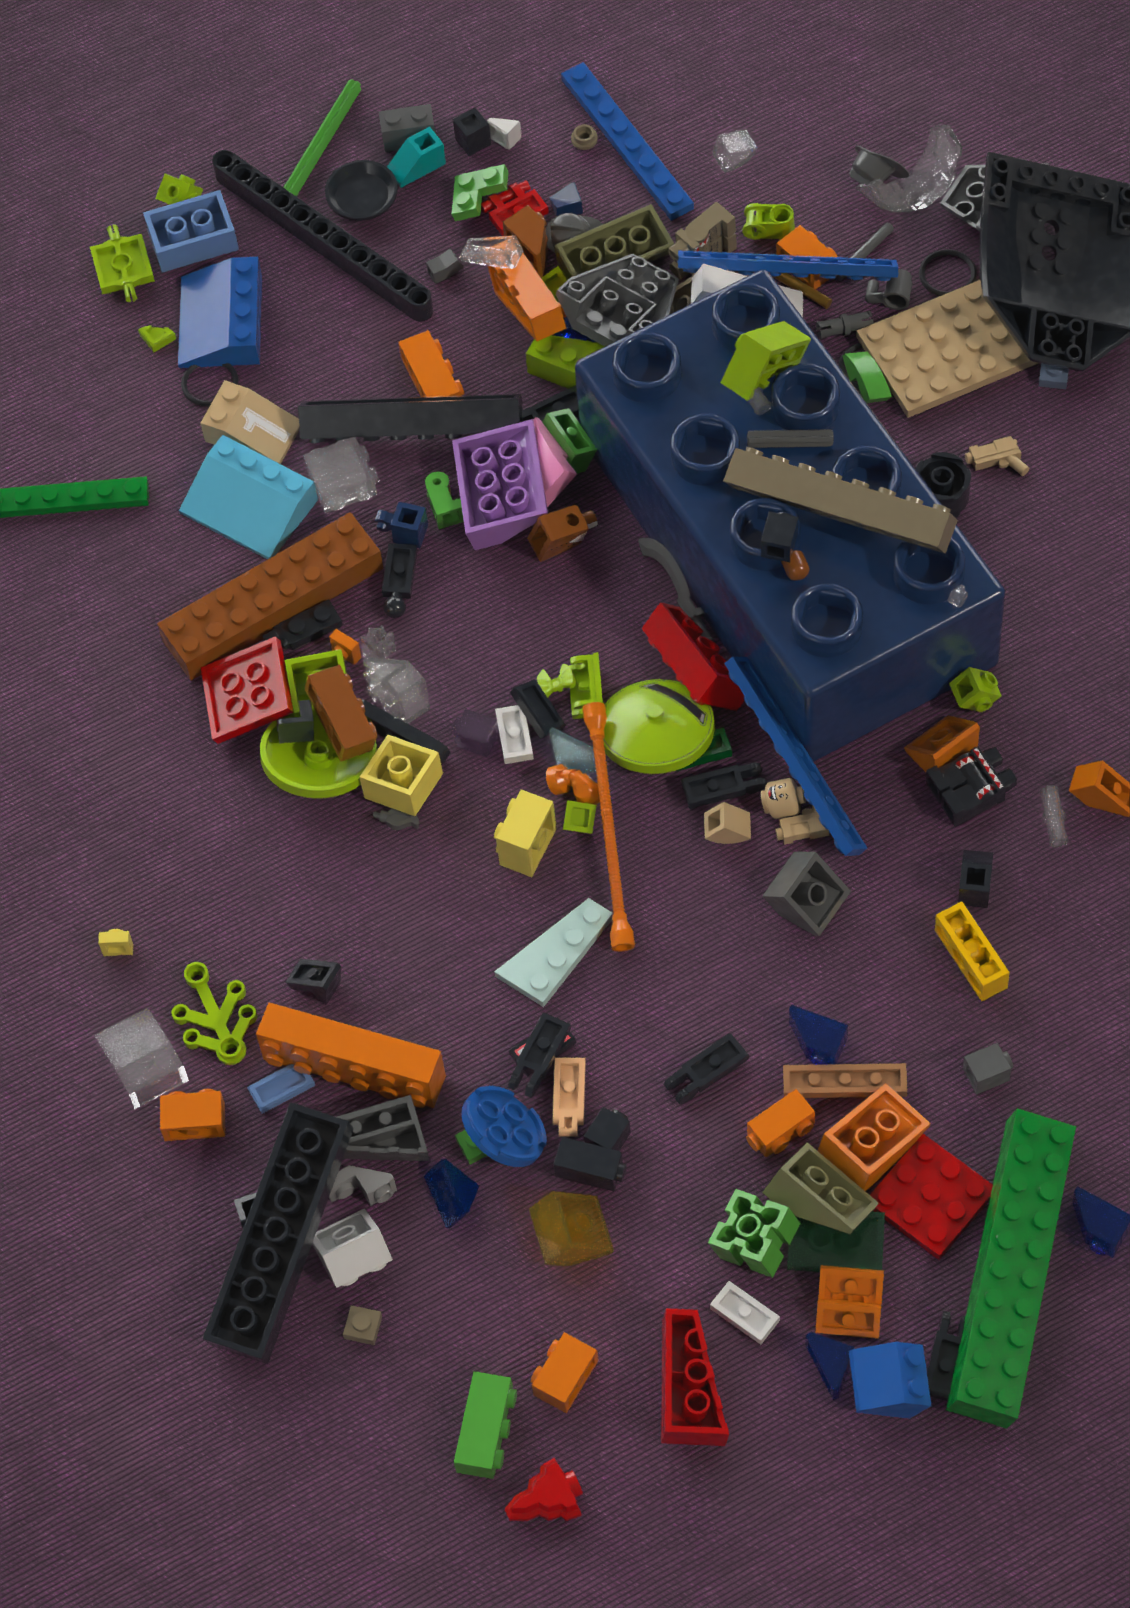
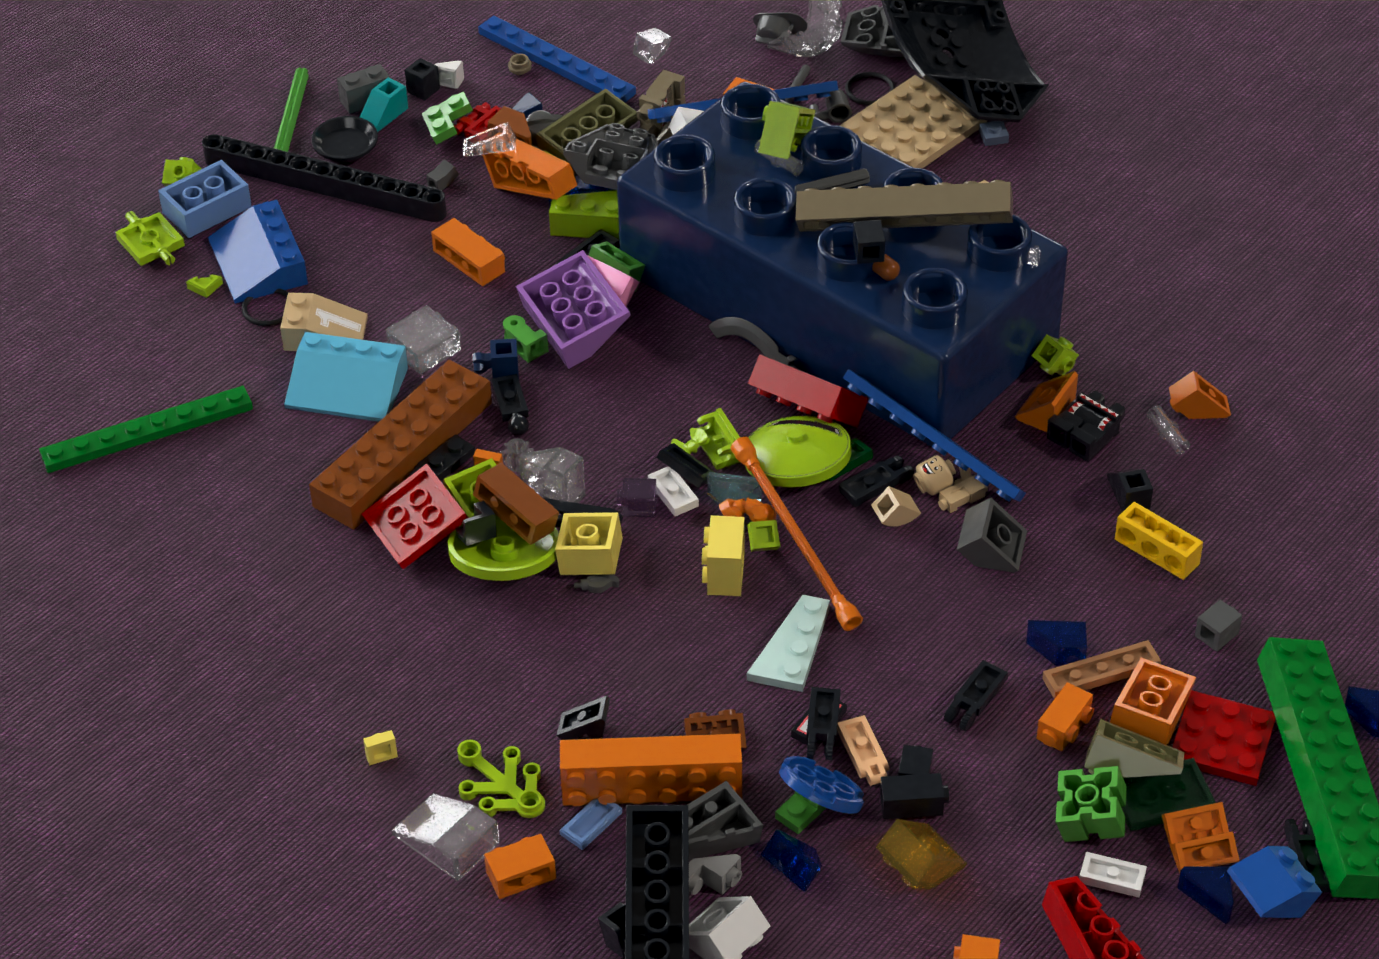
camera: 25 degrees left, 15 degrees down
black brick [298,394,523,443] -> none
dark orange torso [527,505,597,562] -> none
lime piece [742,203,795,240] -> none
none -> dark orange bracket [683,709,747,750]

